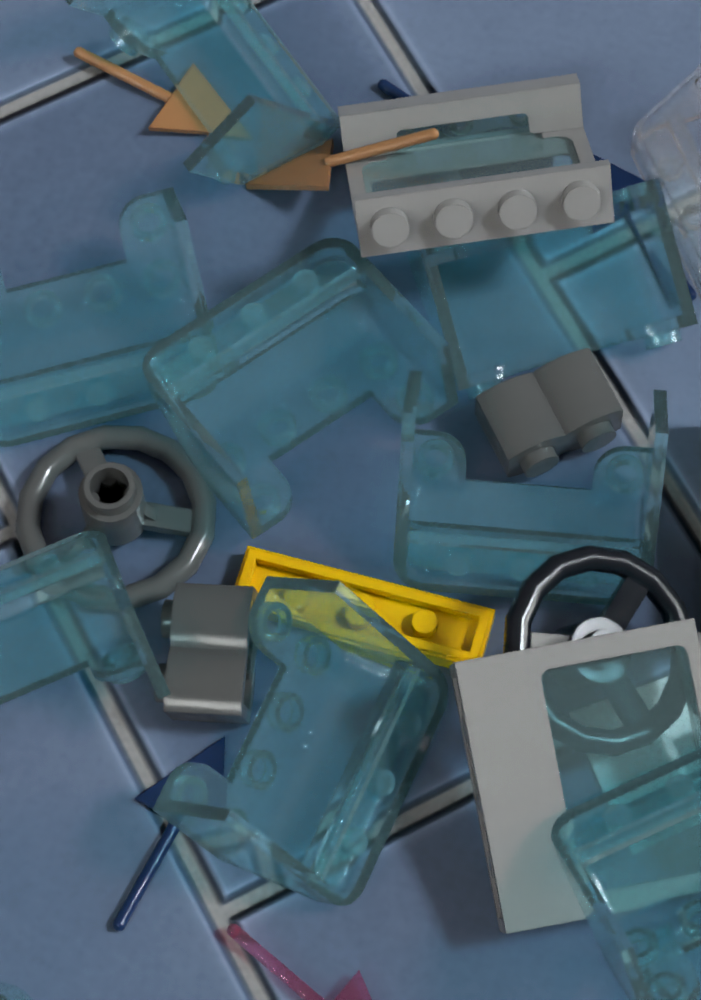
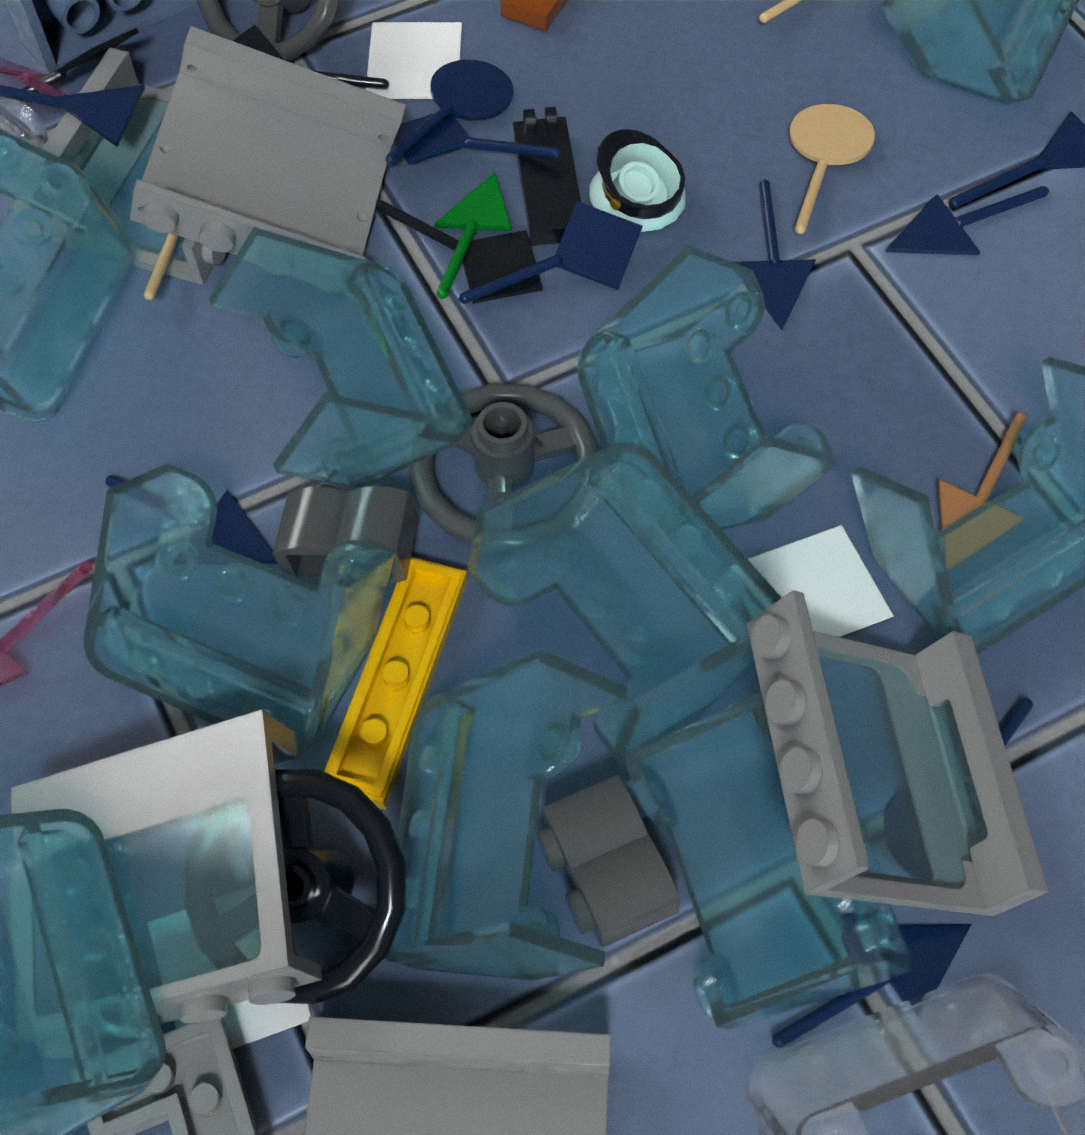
camera: 90 degrees right, 5 degrees down
medium nougat piece [245,128,439,191] -> none
none -> white sticker [724,525,894,637]

